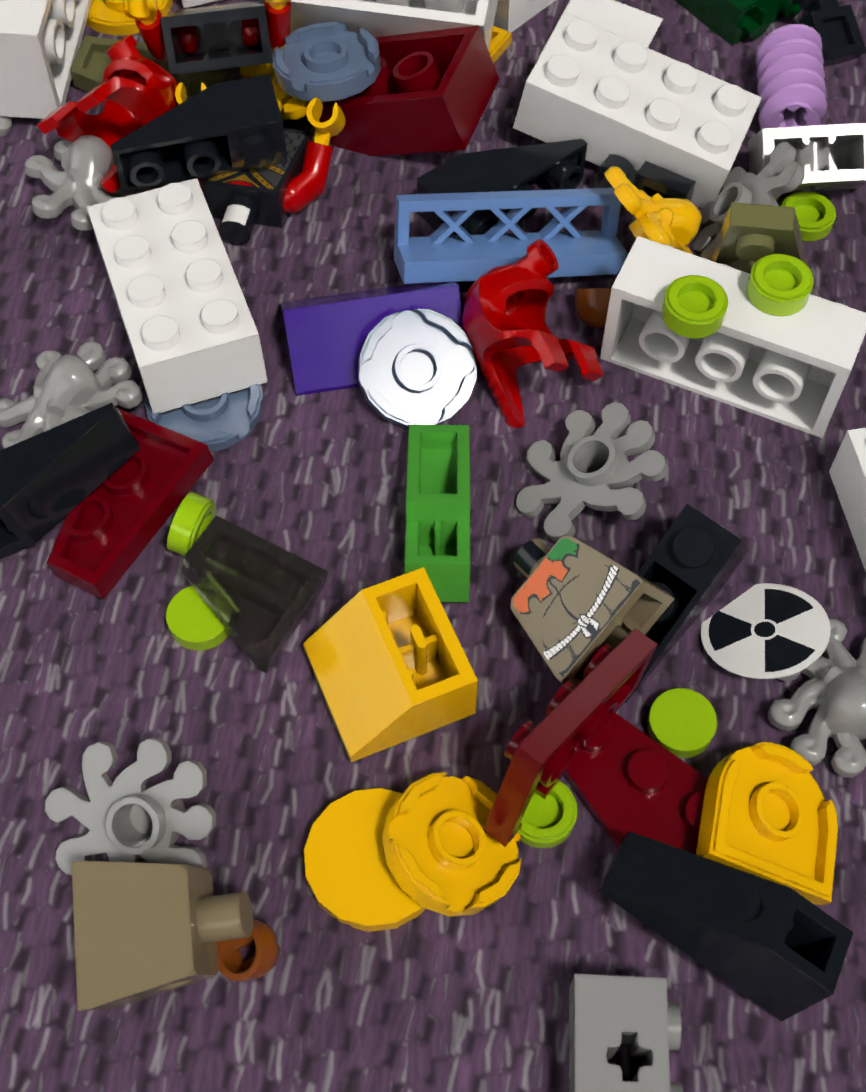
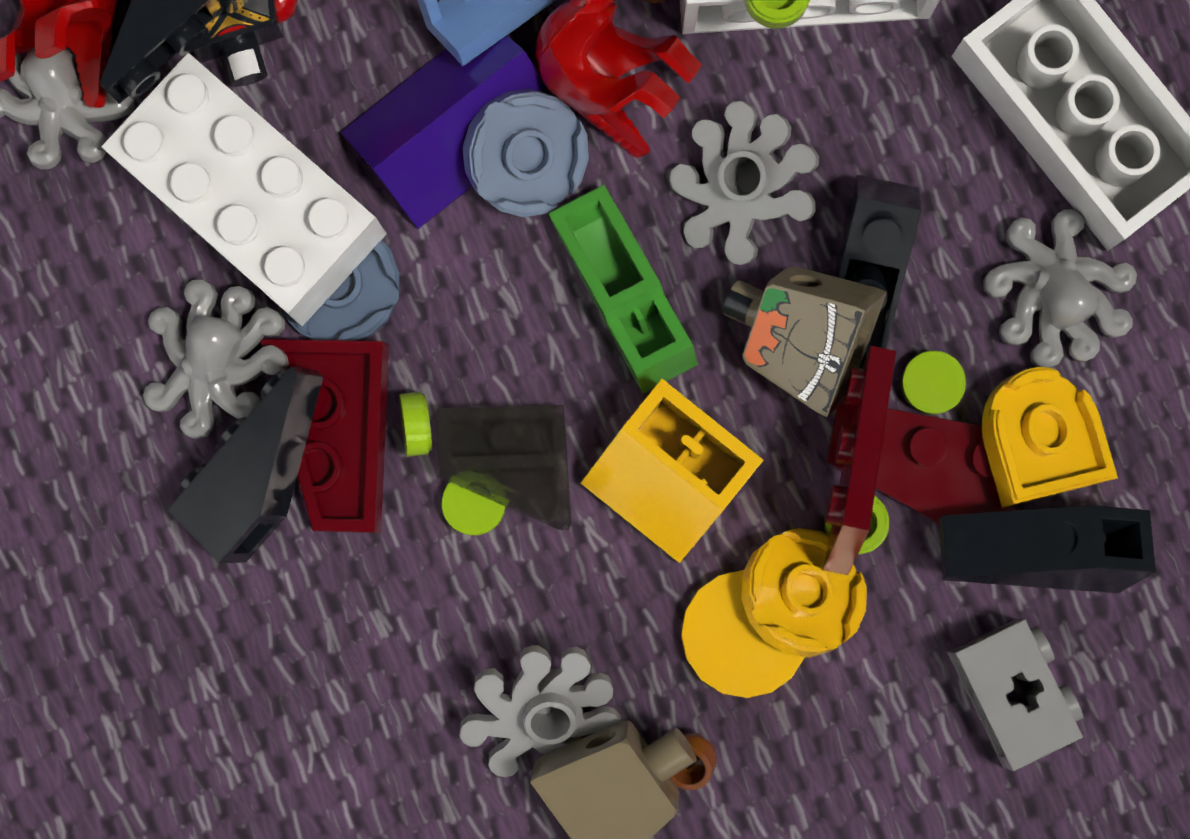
camera: 30 degrees left, 25 degrees up
white sticker [700,583,831,679] -> none

